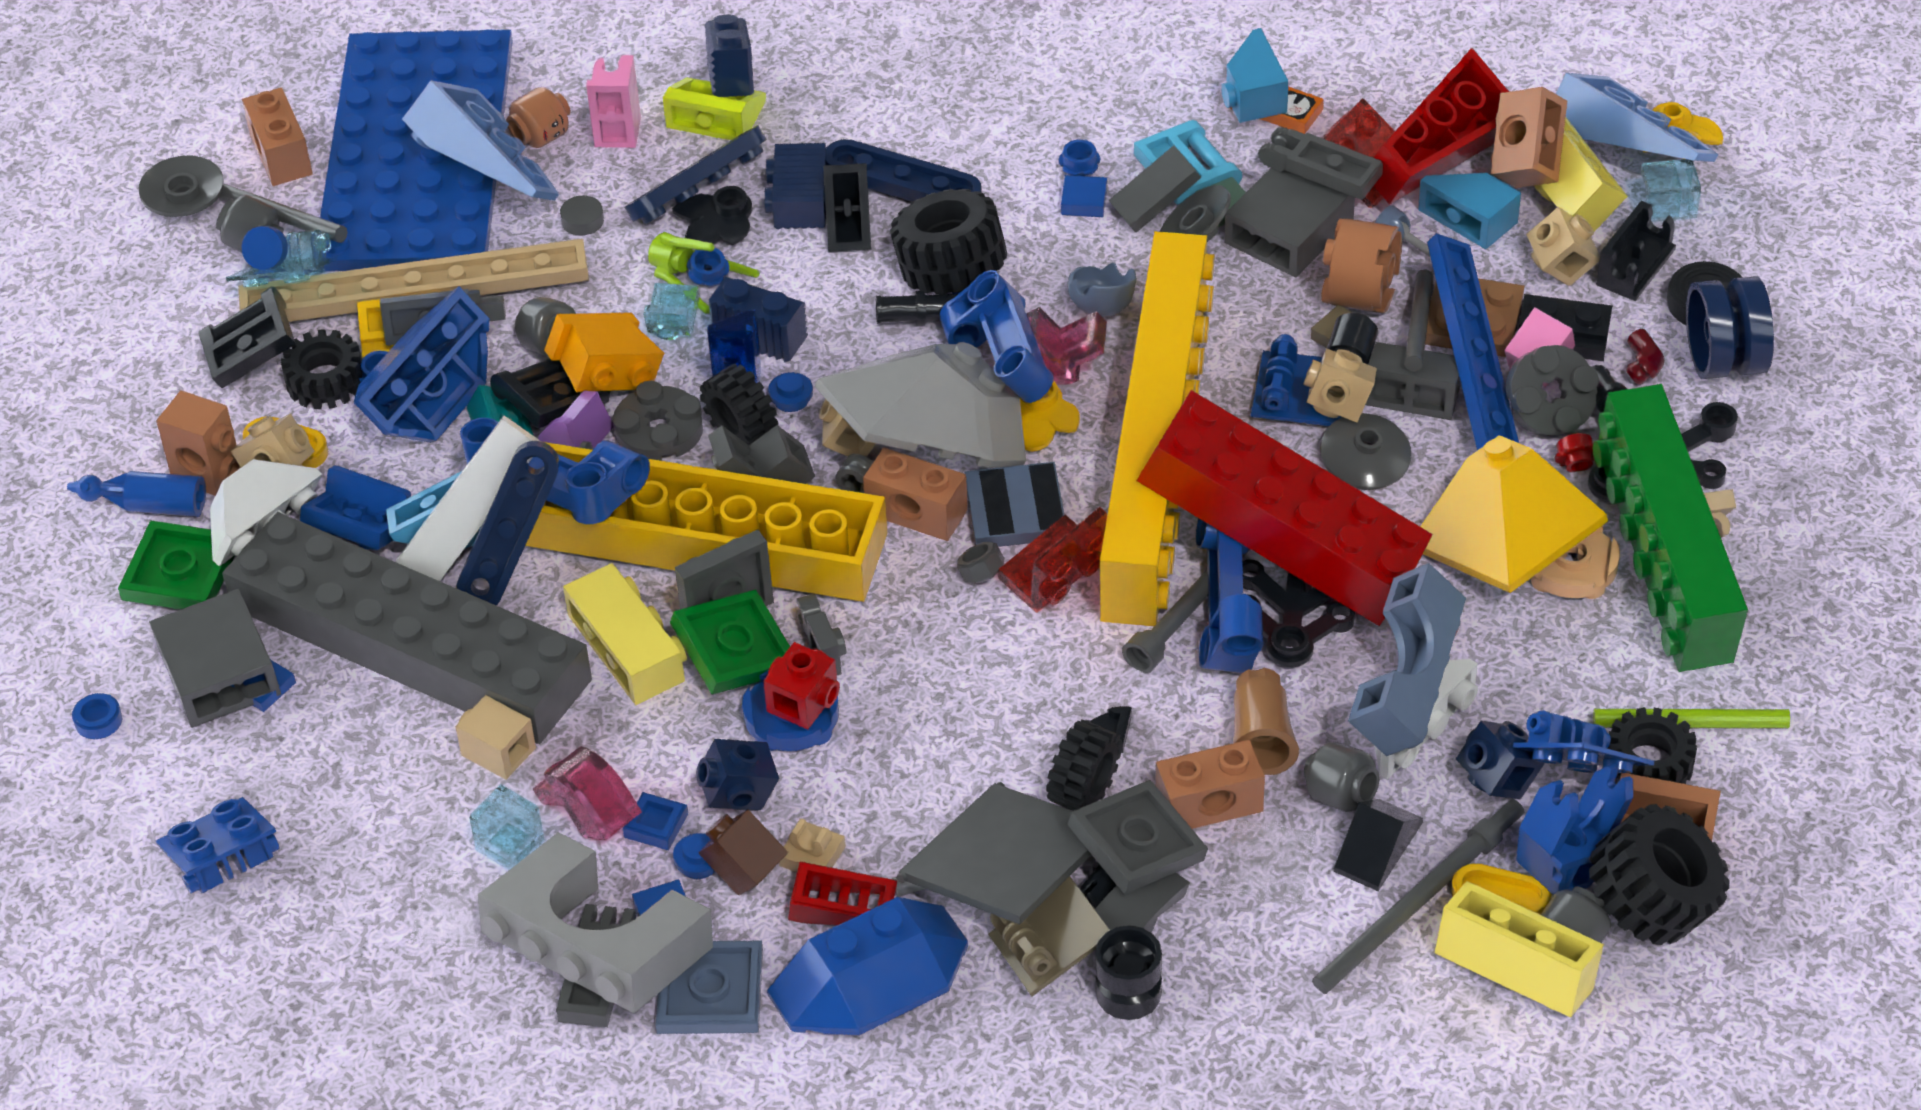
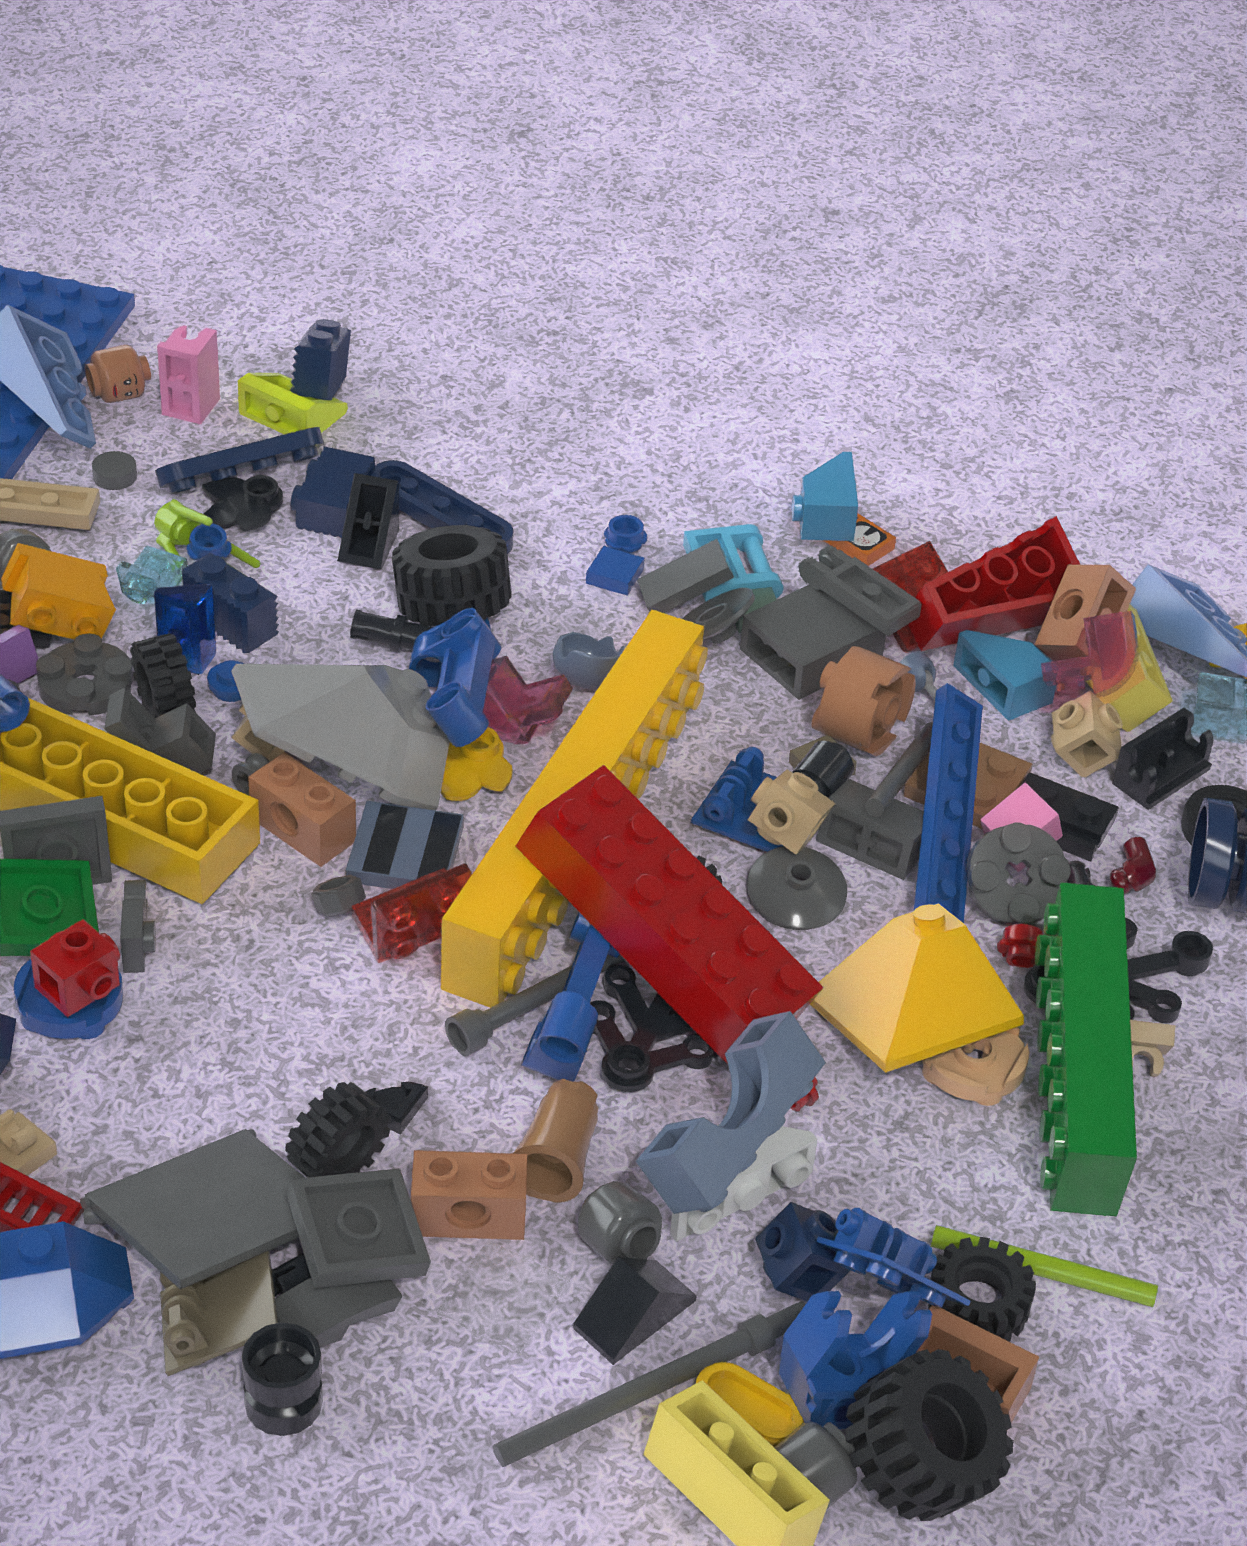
camera: 10 degrees right, 5 degrees down
none -> clear pink brick [1041,611,1139,698]

